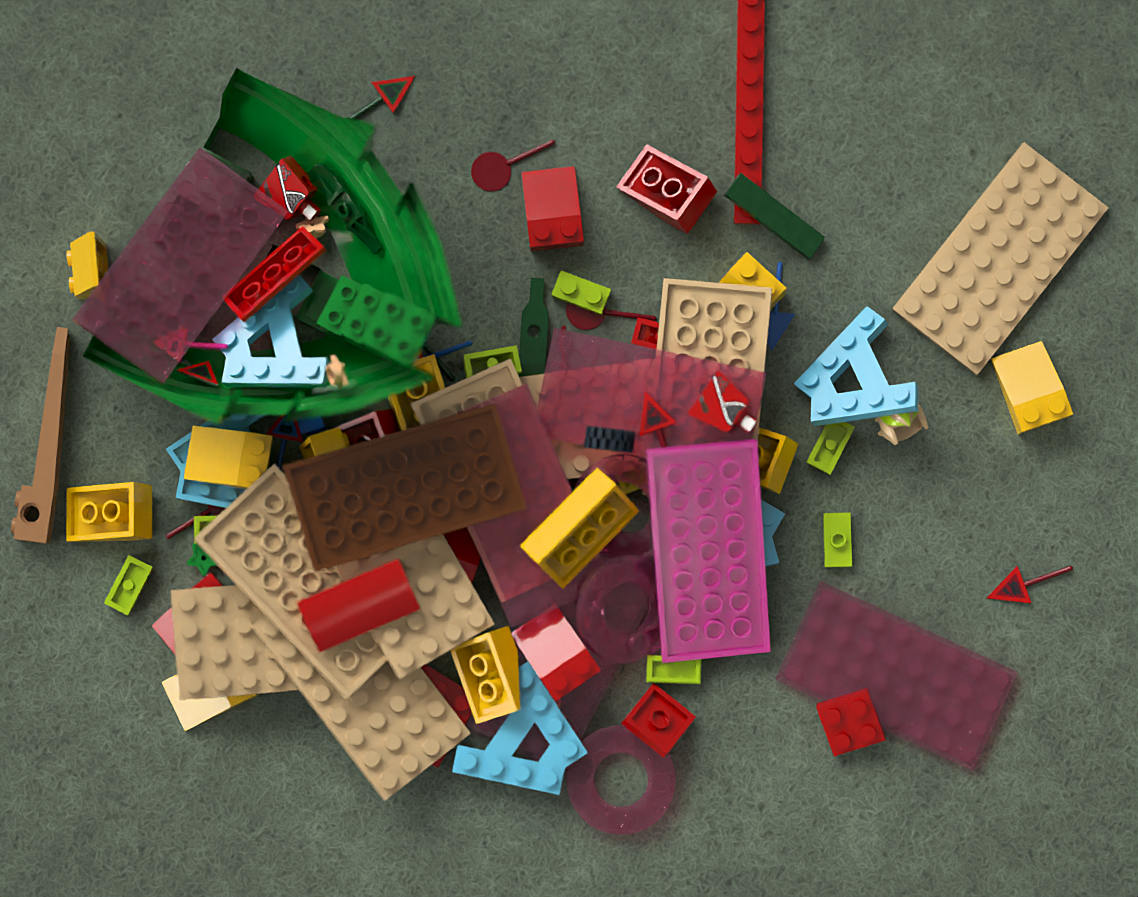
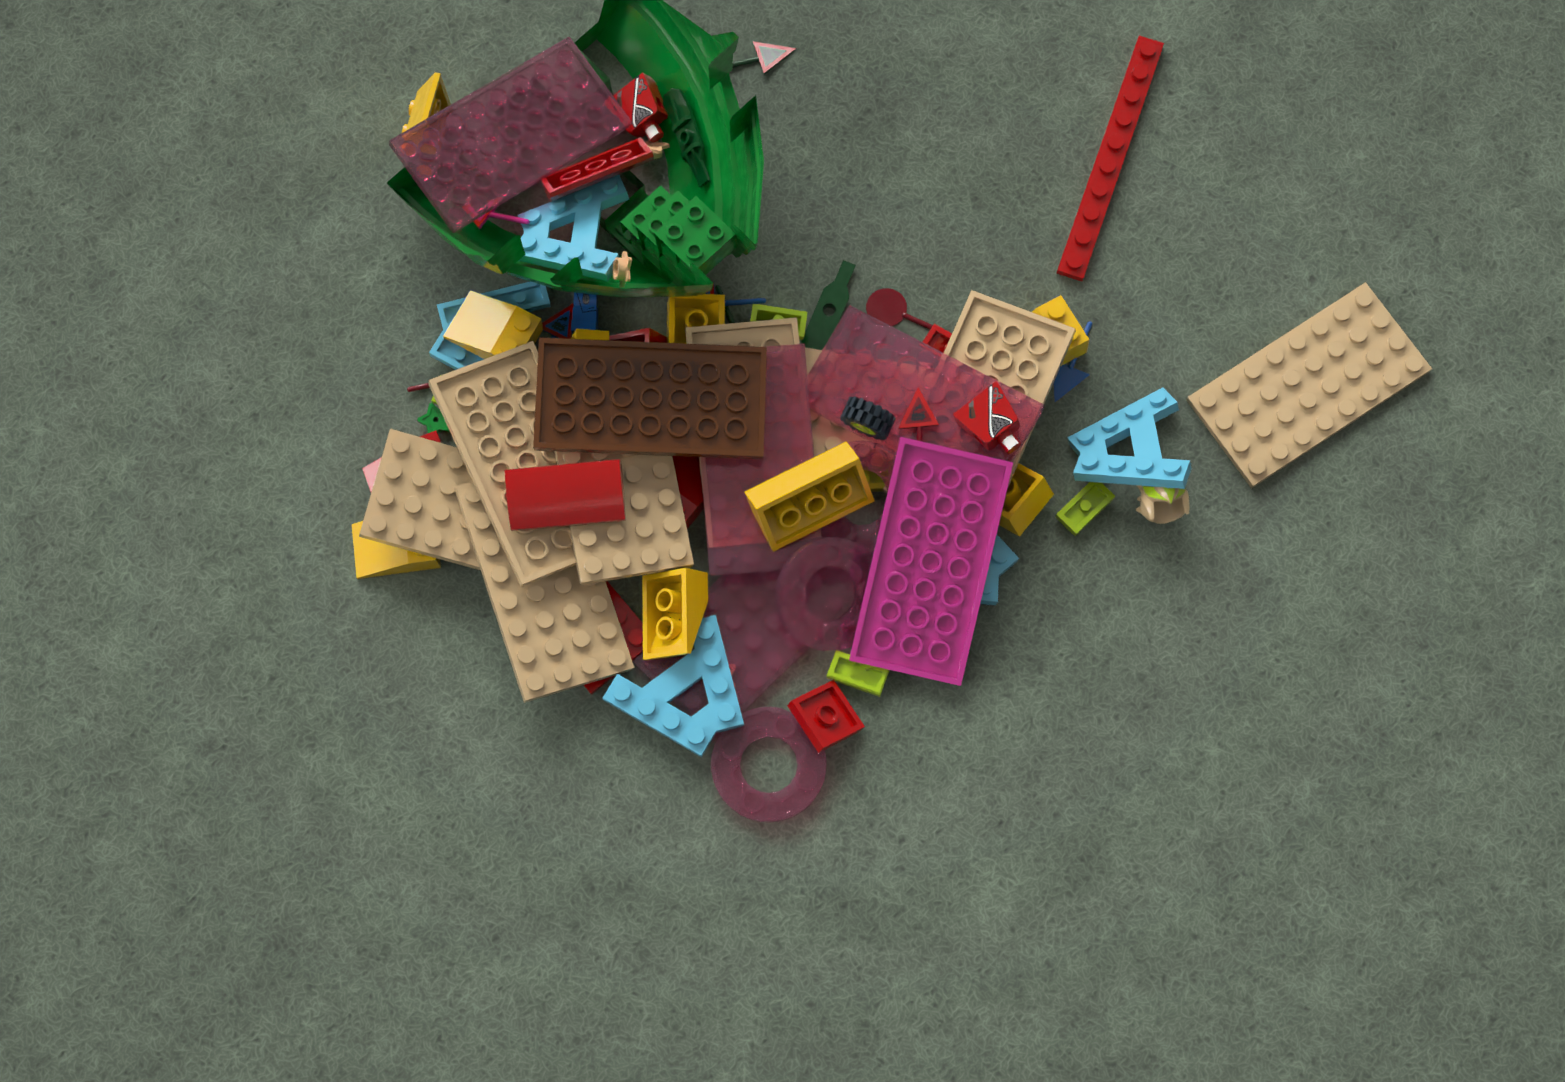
camera: 20 degrees right, 10 degrees down
medium nougat piece [11,327,70,544] -> none
yellow slope [66,482,152,542] -> none
lime plate [104,555,154,616] -> none
piece [176,357,218,387] -> none
dark red piece [471,140,555,191] -> none
slope [511,604,601,701] -> none
red slope [521,166,584,252] -> none
lime plate [551,270,611,316] -> none
red slope [616,144,718,234] -> none
dark green tile [724,173,825,259] -> none
clear pink plate [775,581,1018,771] -> none
red plate [816,688,886,756] -> none
lime plate [823,512,852,568] -> none
piece [987,566,1073,604] -> none
yellow slope [991,341,1073,434] -> none

